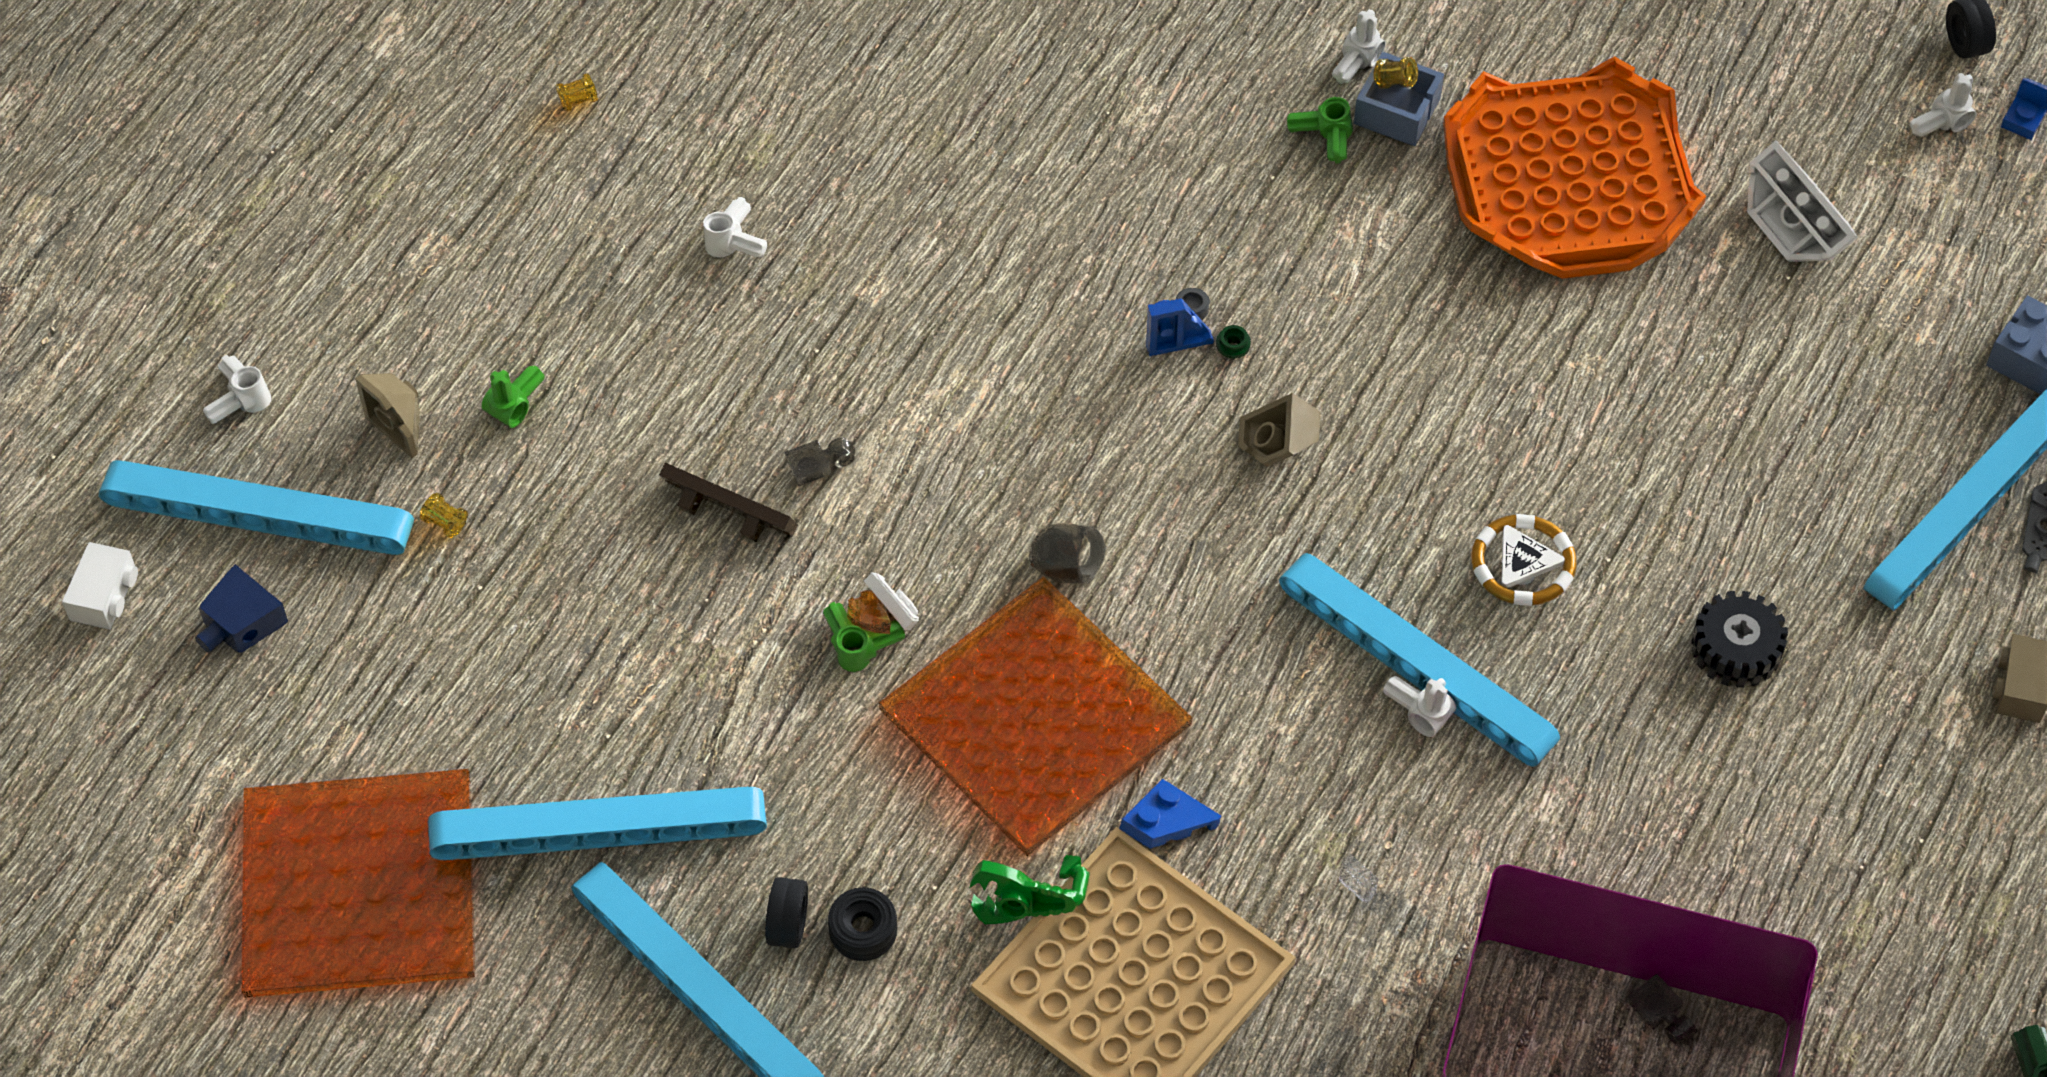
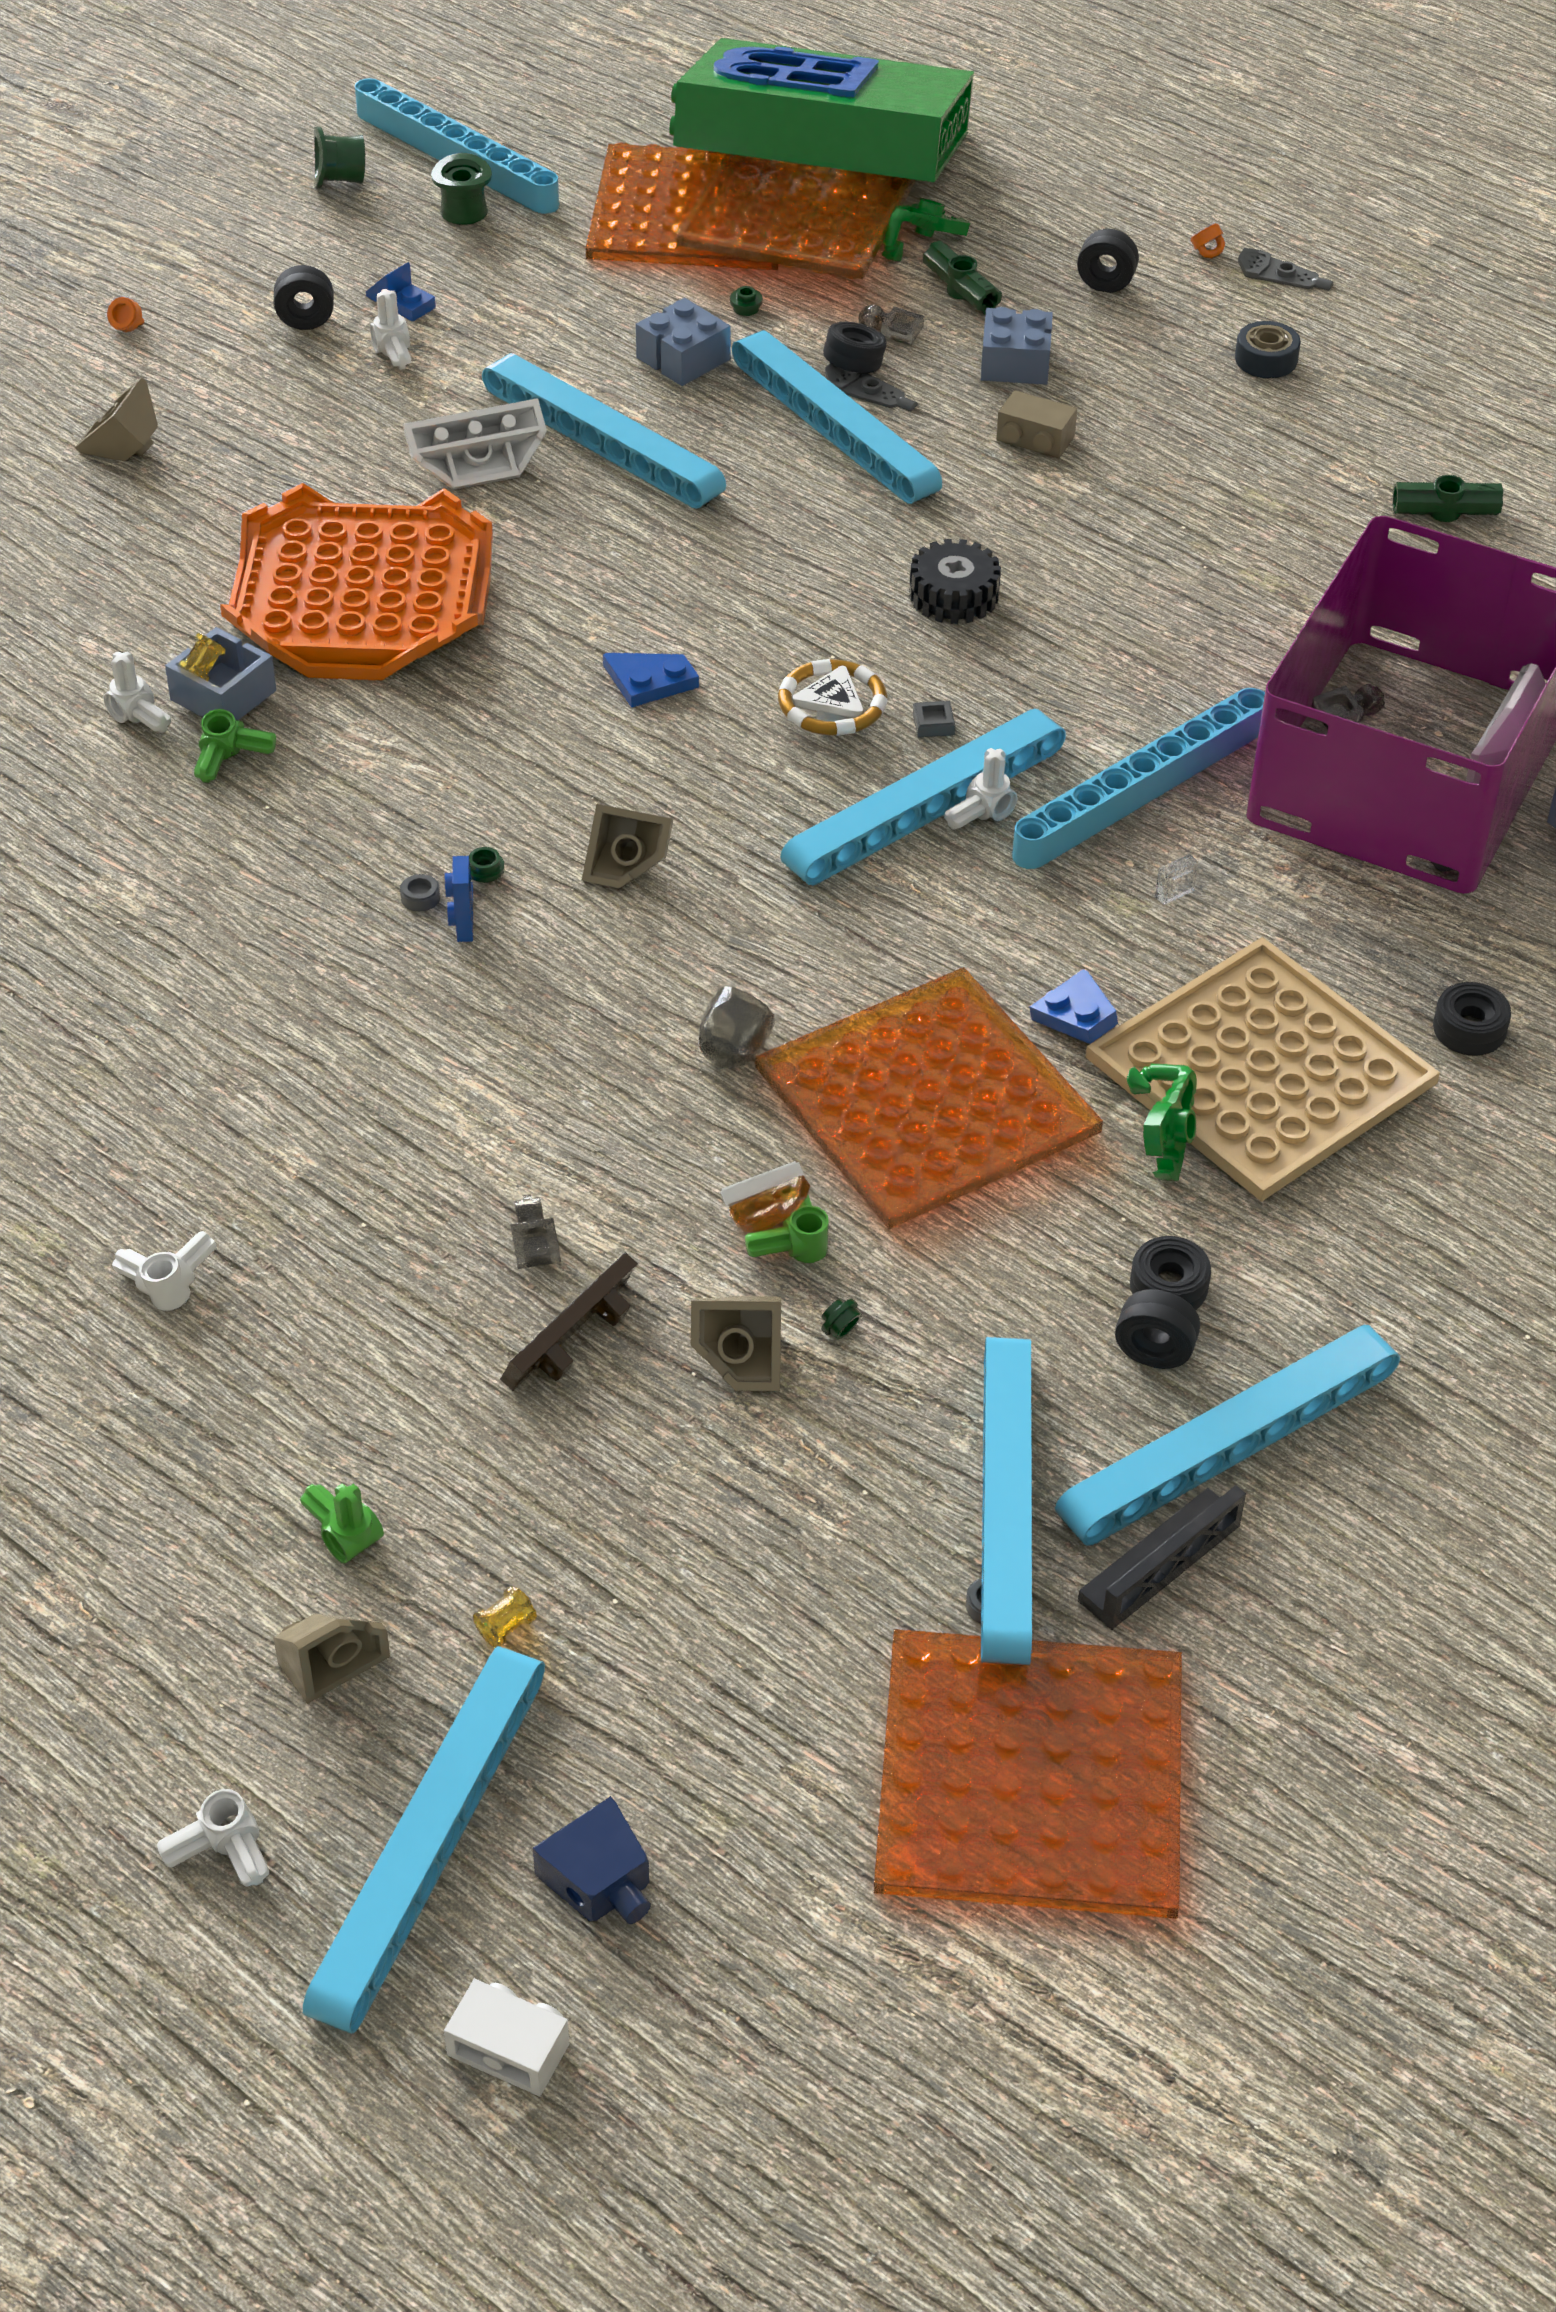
camera: 80 degrees left, 10 degrees down
none -> medium azure beam [482,353,726,509]
none -> blue wing [603,653,699,708]
none -> dark tan slope [691,1296,781,1391]
none -> dark green plate [821,1298,862,1340]
none -> dark grey tile [913,701,955,738]
none -> medium azure beam [1012,688,1265,869]
none -> black fence [1078,1485,1246,1630]

